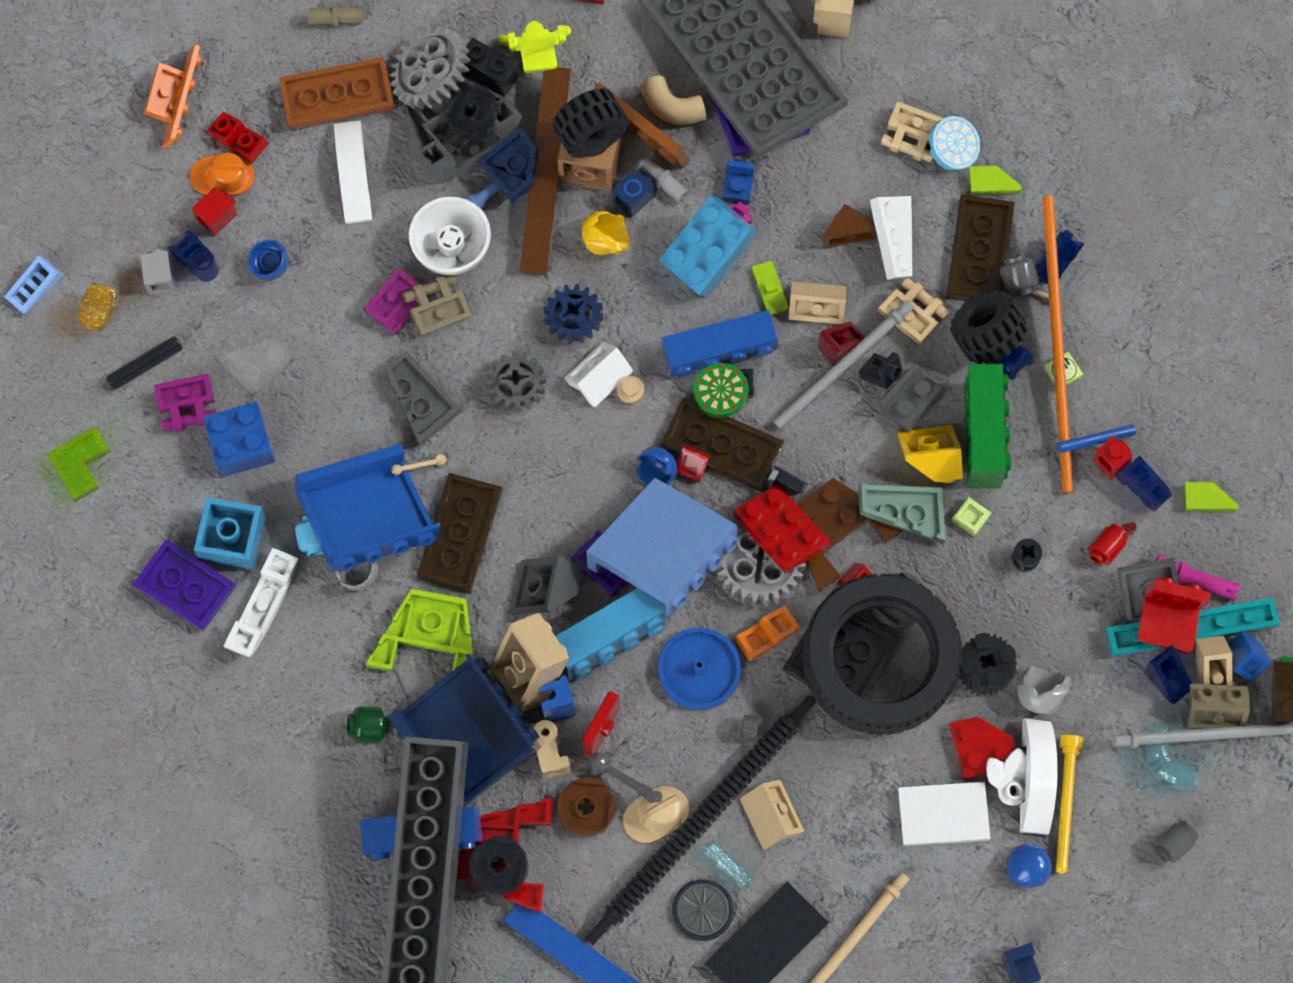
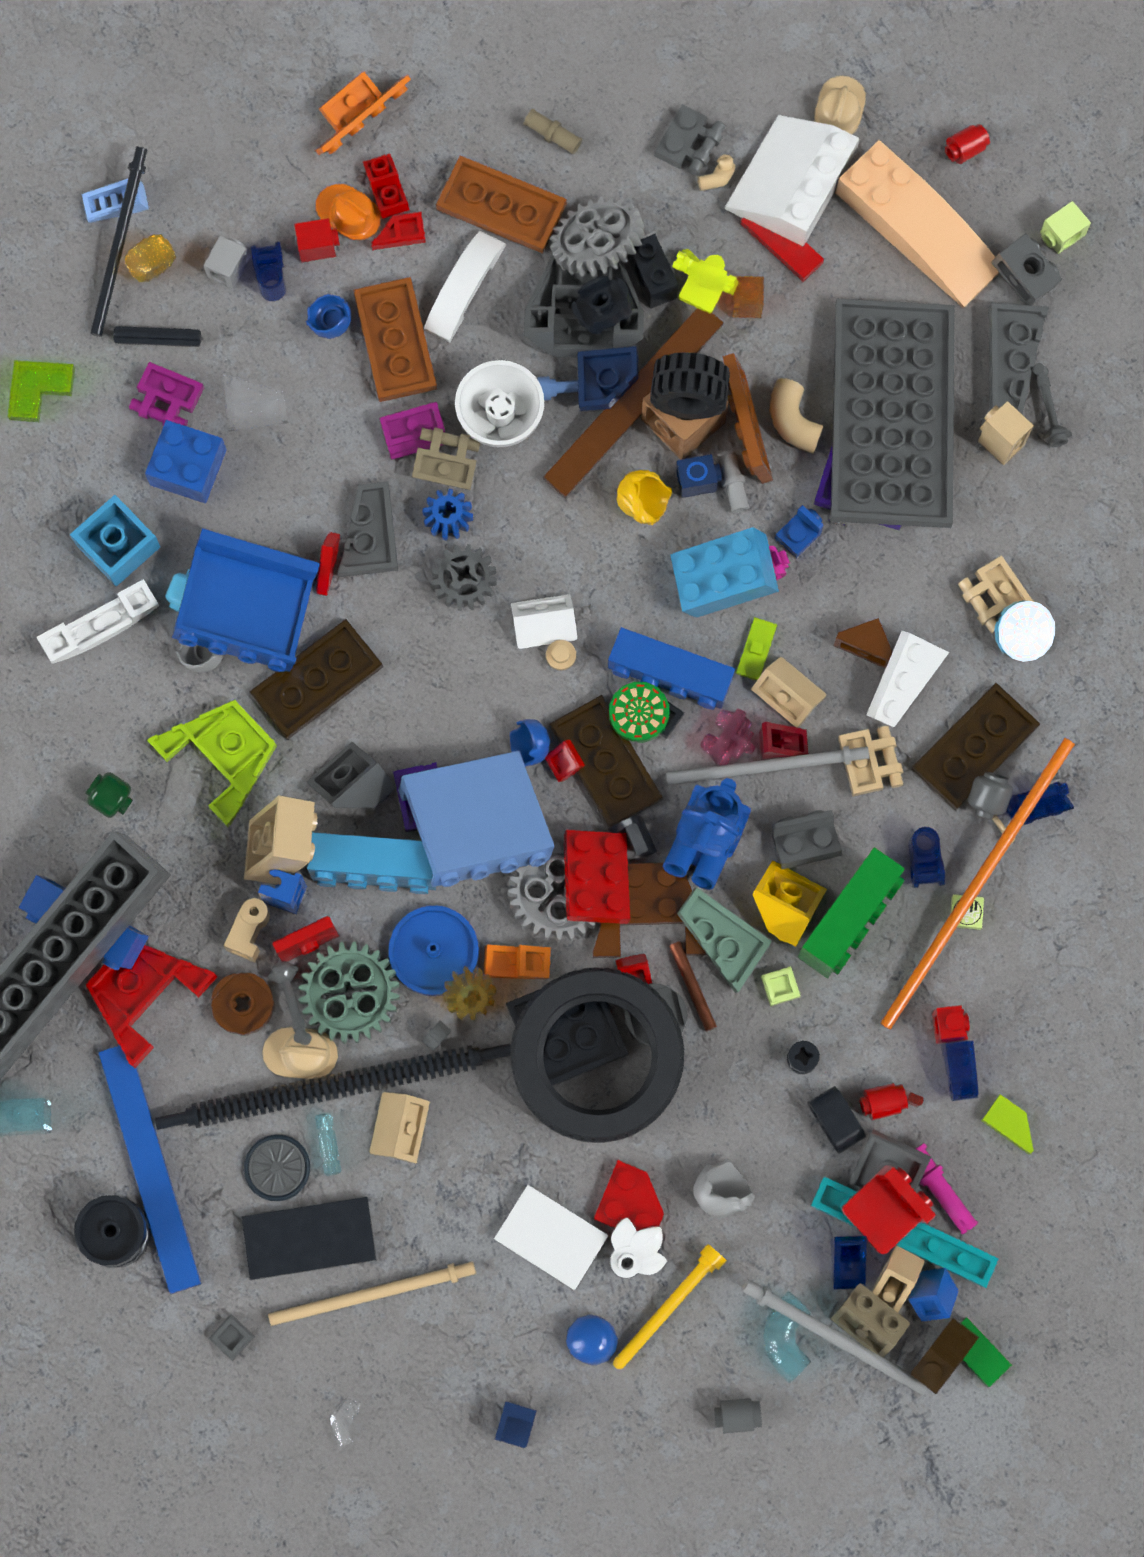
camera: 35 degrees right, 5 degrees up
dark purple plate [133,539,236,632] -> none
dark blue panel [388,653,541,807] -> none
tan hinge [391,454,447,475] -> none
black plate [469,836,529,896] -> none
dark blue gear [544,284,603,344] -> none
black bracket [858,352,903,389] -> none
black tyre [950,291,1027,364] -> none
black brick [959,633,1017,696] -> none
lime tile [969,166,1022,195] -> none
white slope [1020,718,1057,836] -> none
blue bar [1056,424,1136,453] -> none
none -> black bar [90,146,147,337]
none -> sand green gear [298,942,400,1044]
none -> red tile [316,532,340,596]
none -> dark orange plate [353,277,437,402]
none -> red tile [371,212,426,250]
none -> blue gear [422,488,474,541]
none -> clear yellow gear [443,966,497,1021]
none -> blue helmet [663,778,751,890]
none -> copper bar [669,941,717,1032]
none -> clear pink hips [700,708,755,766]
none -> clear orange brick [732,276,764,318]
none -> black beam [808,1086,866,1154]

